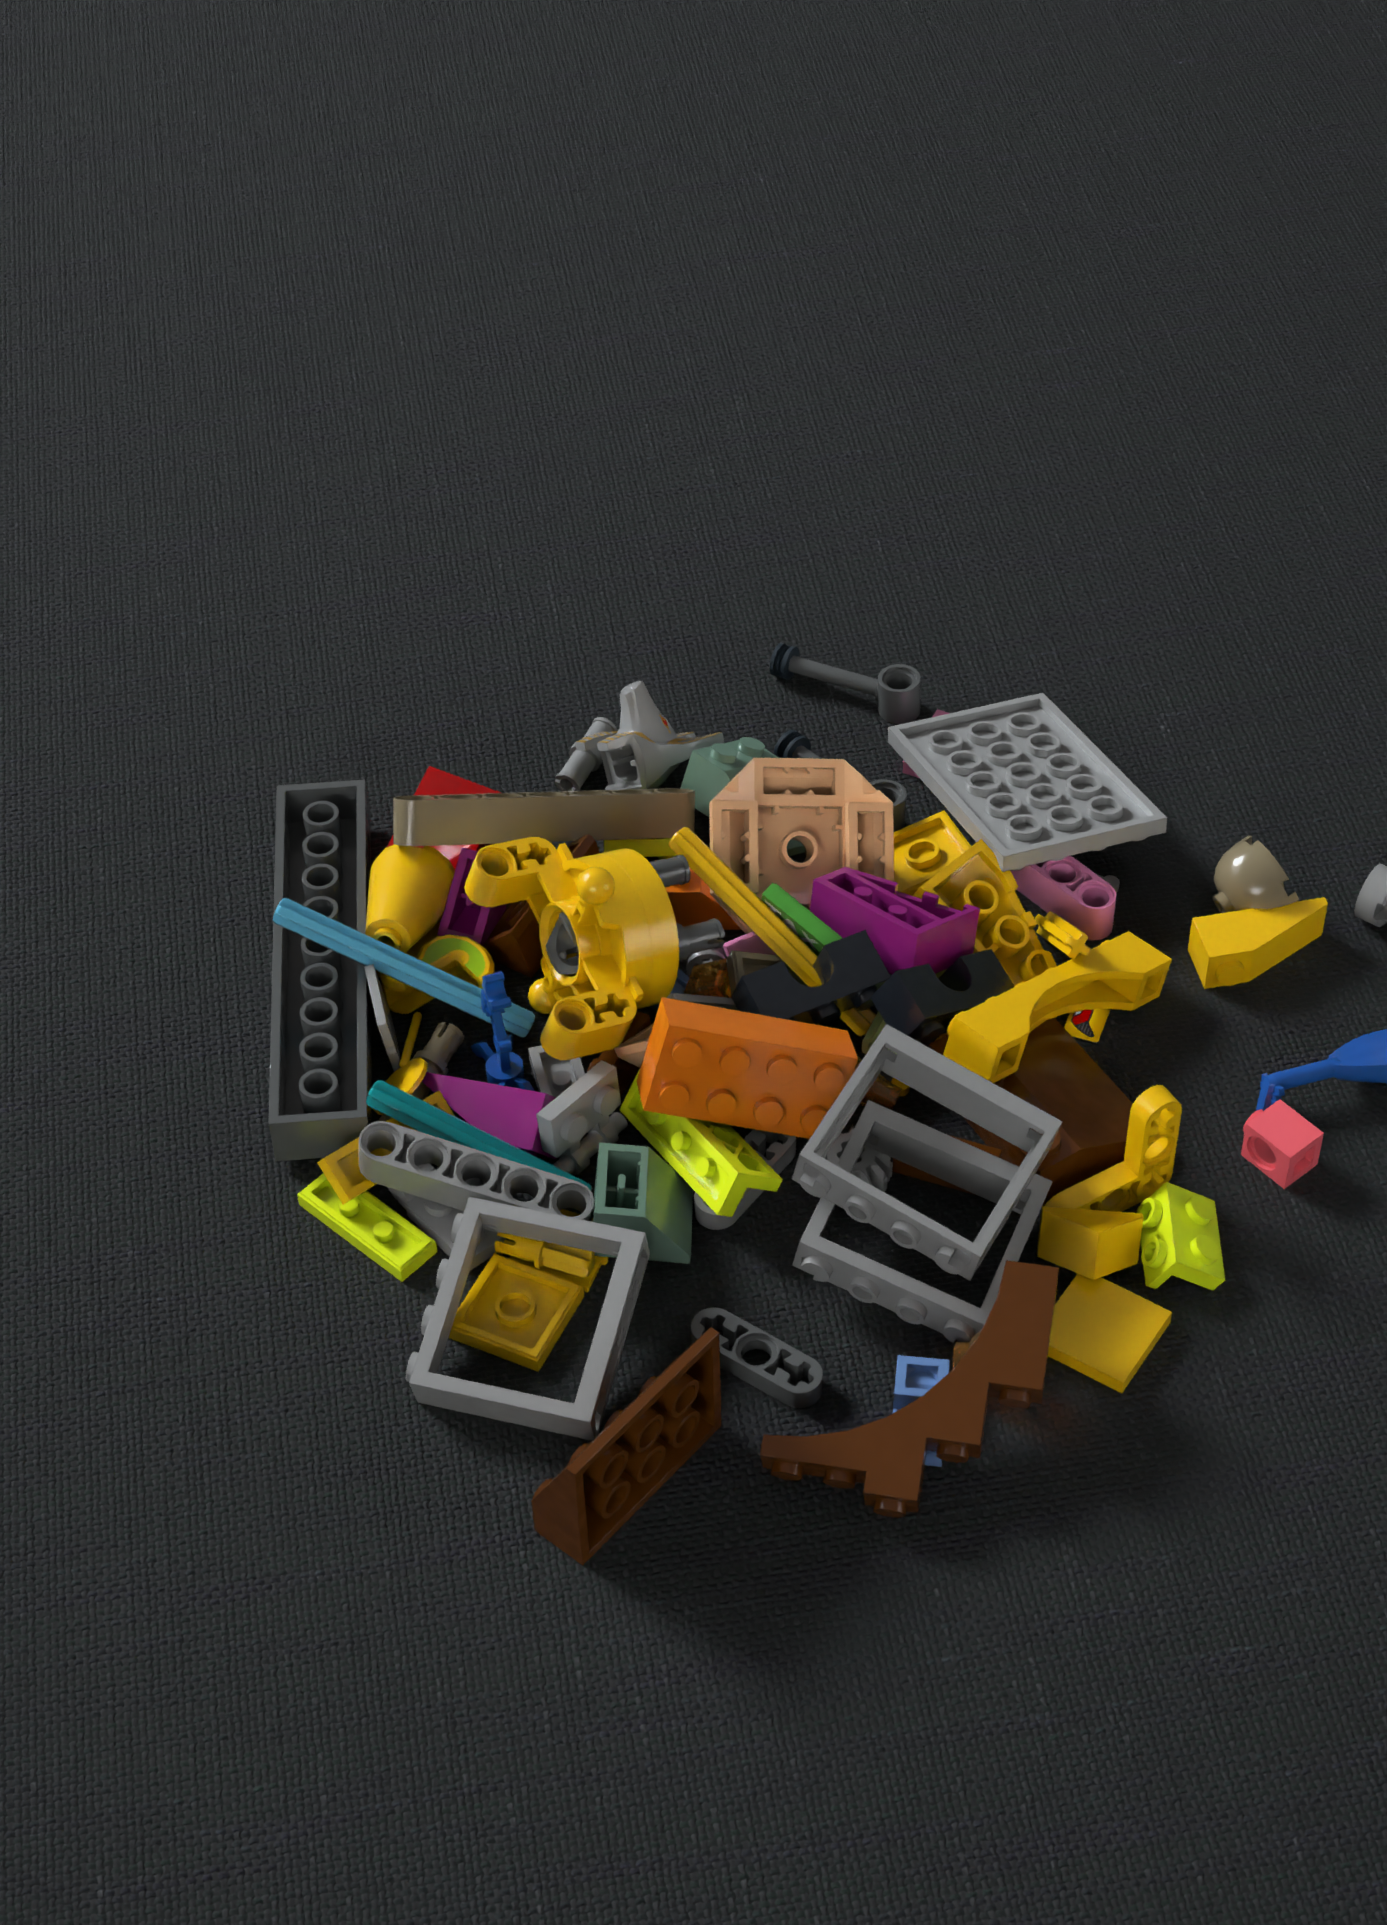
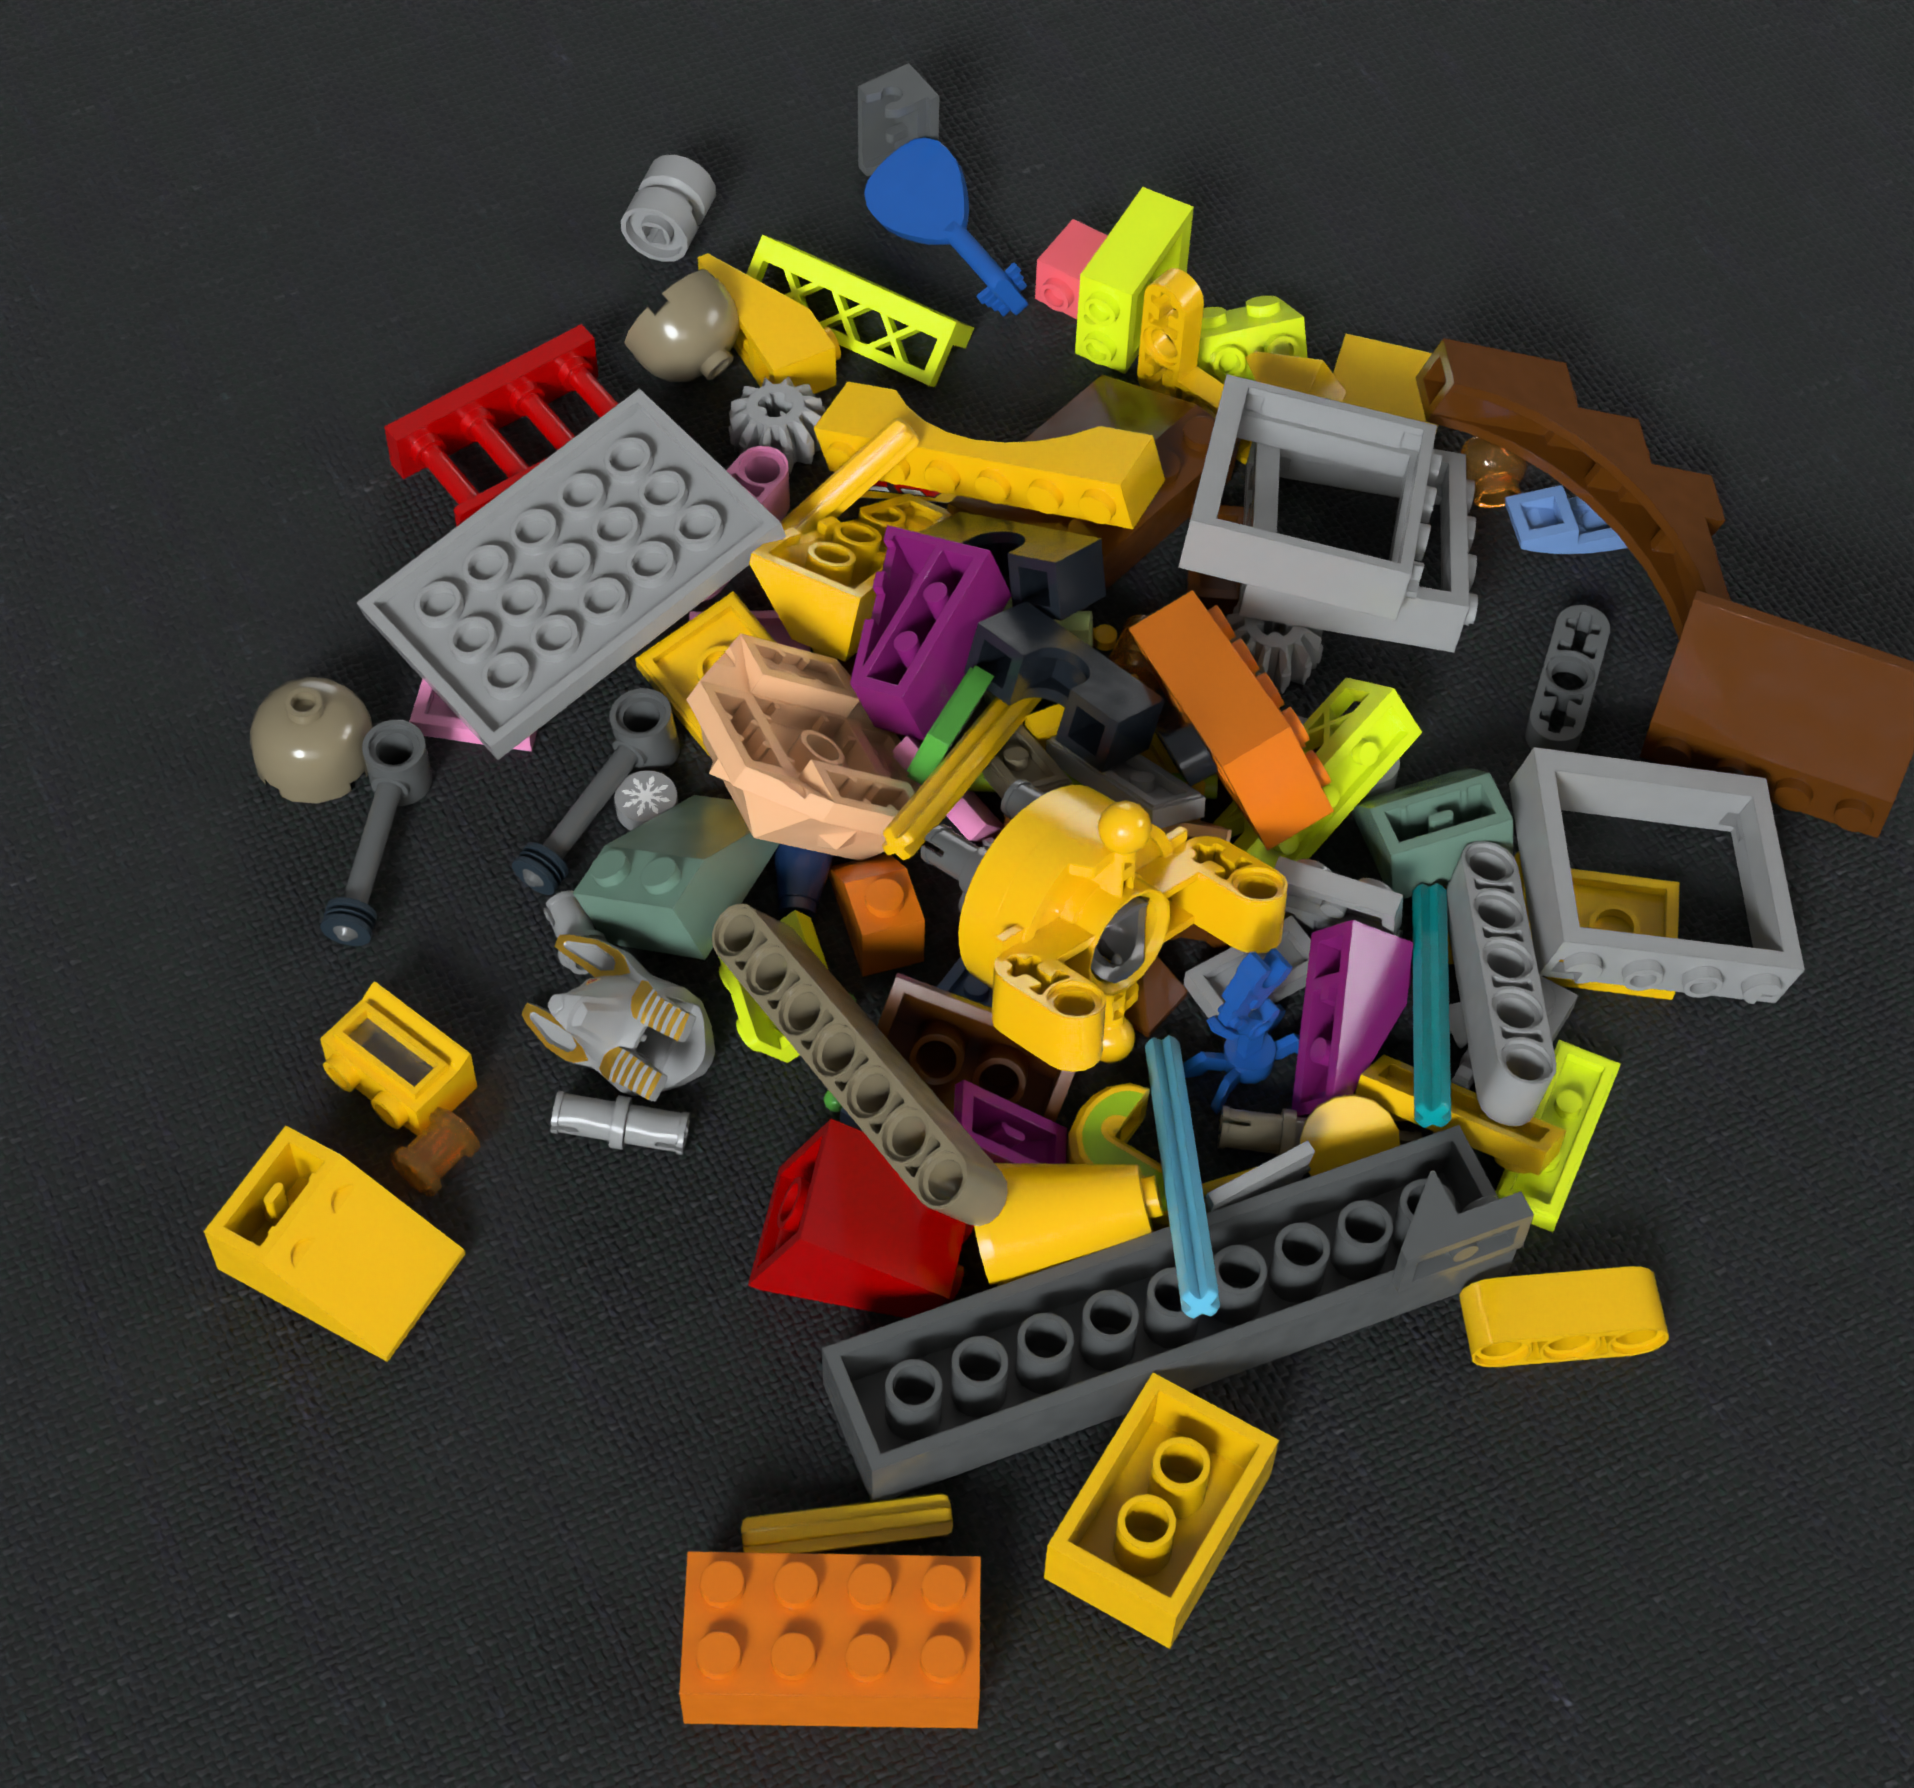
camera: 110 degrees left, 10 degrees up
none -> yellow slope [204,1125,465,1362]
none -> dark tan cylinder [250,677,373,804]
none -> yellow window [320,981,478,1140]
none -> red fence [384,324,618,527]
none -> clear orange bush [390,1107,480,1197]
none -> orange brick [679,1552,981,1729]
none -> light grey gear [729,376,826,474]
none -> yellow axle [741,1493,953,1554]
none -> neon yellow fence [746,235,974,387]
none -> yellow brick [1044,1373,1279,1649]
none -> neon yellow window [1075,187,1194,374]
none -> dark grey slope [1392,1170,1534,1292]
none -> yellow beam [1459,1266,1669,1367]

